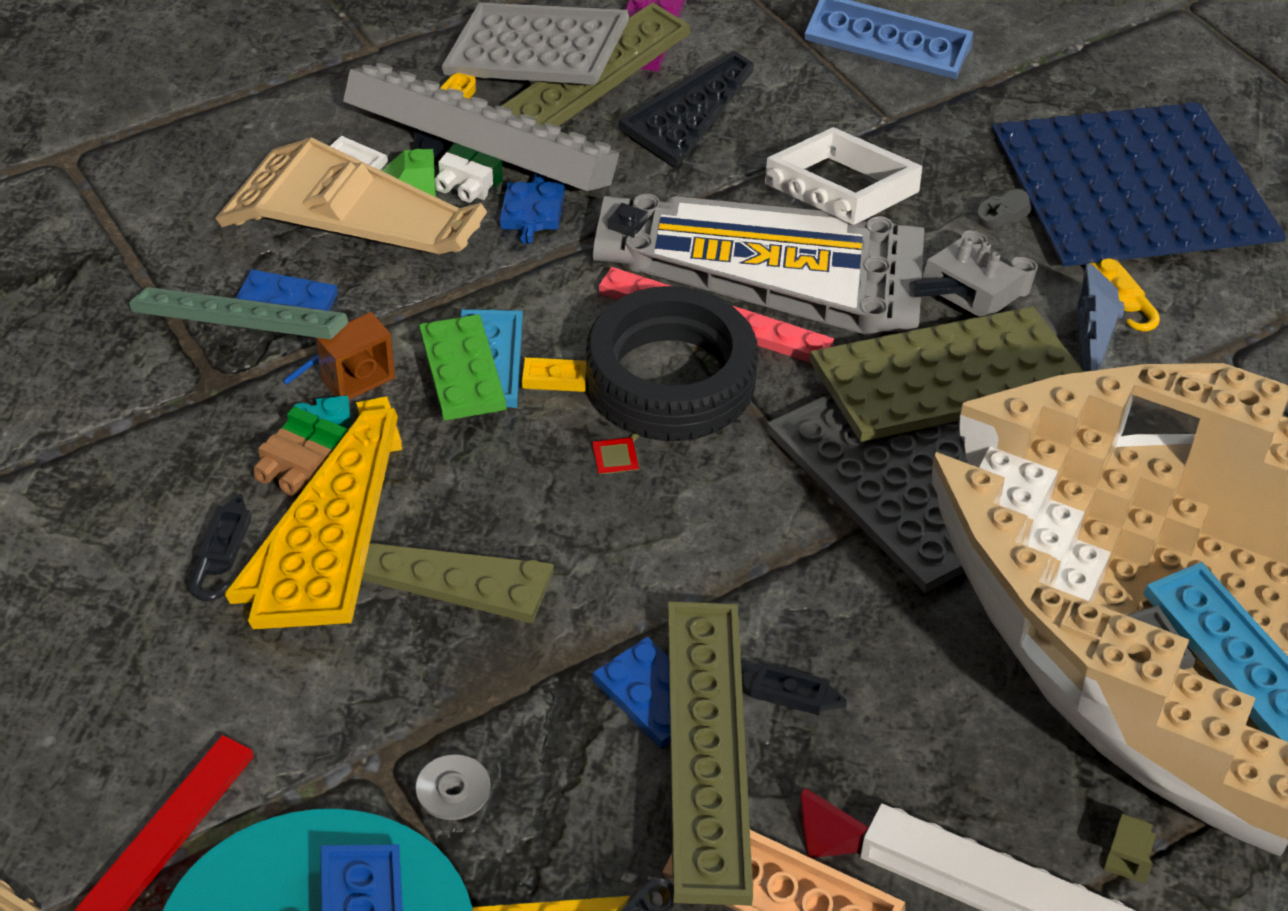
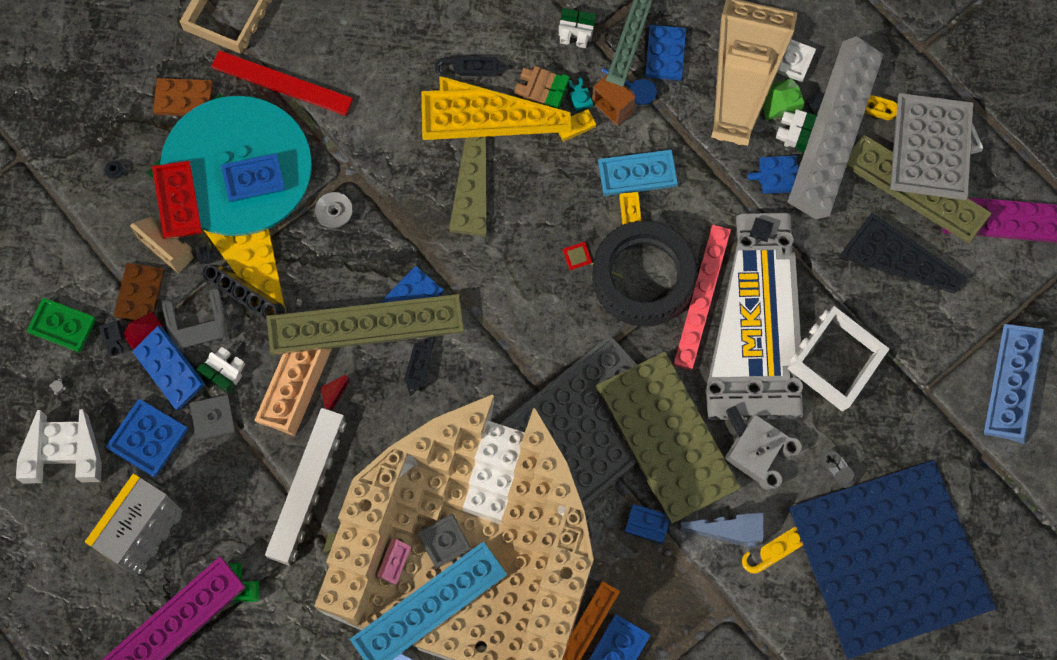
camera: 85 degrees right, 25 degrees up
bright green plate [419,314,506,421] -> none
none -> white hips [559,8,596,48]

